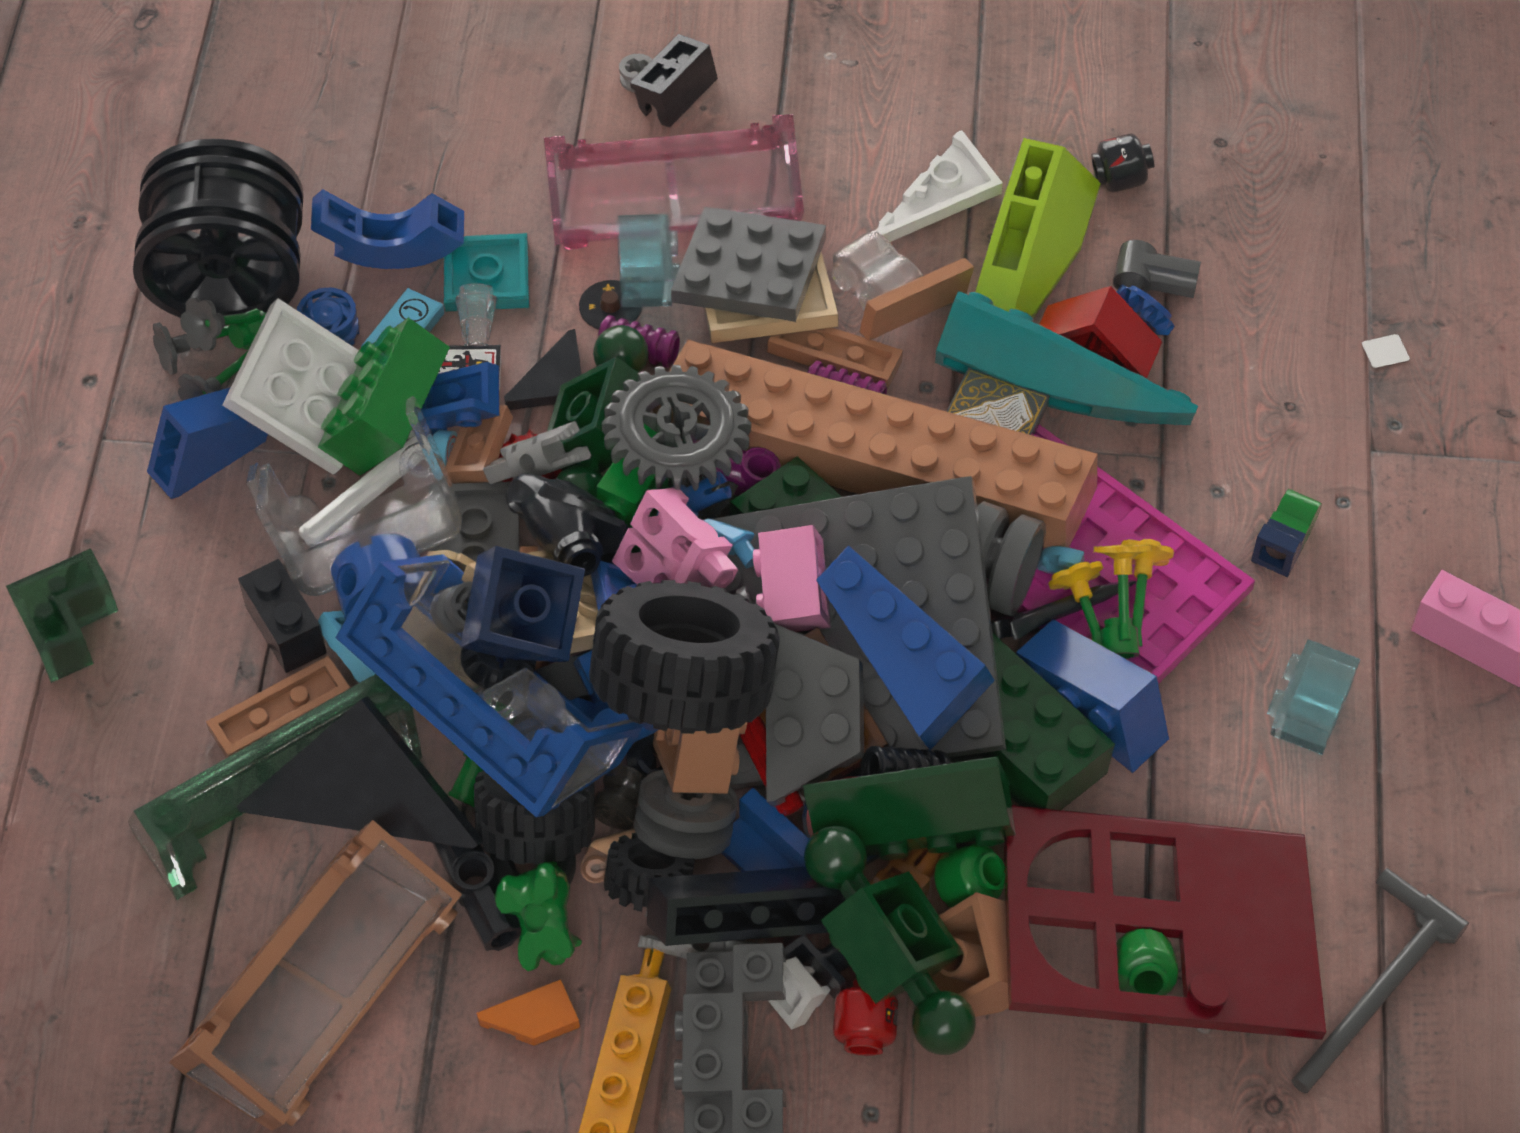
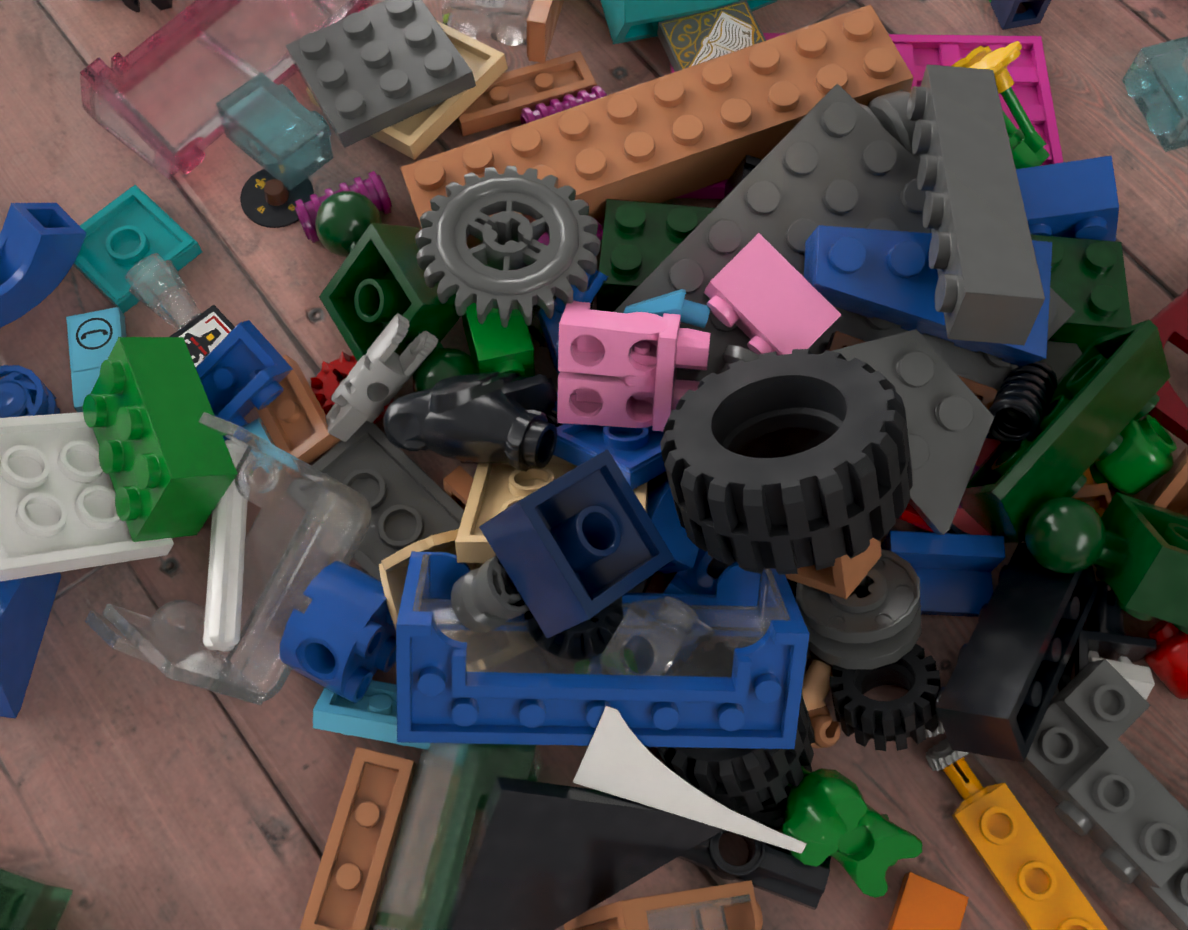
camera: 45 degrees left, 10 degrees up
black brick [238,559,327,673] -> none
black tile [504,329,582,410] -> none
none -> white sticker [573,706,807,854]
none -> dark grey brick [907,64,1045,345]

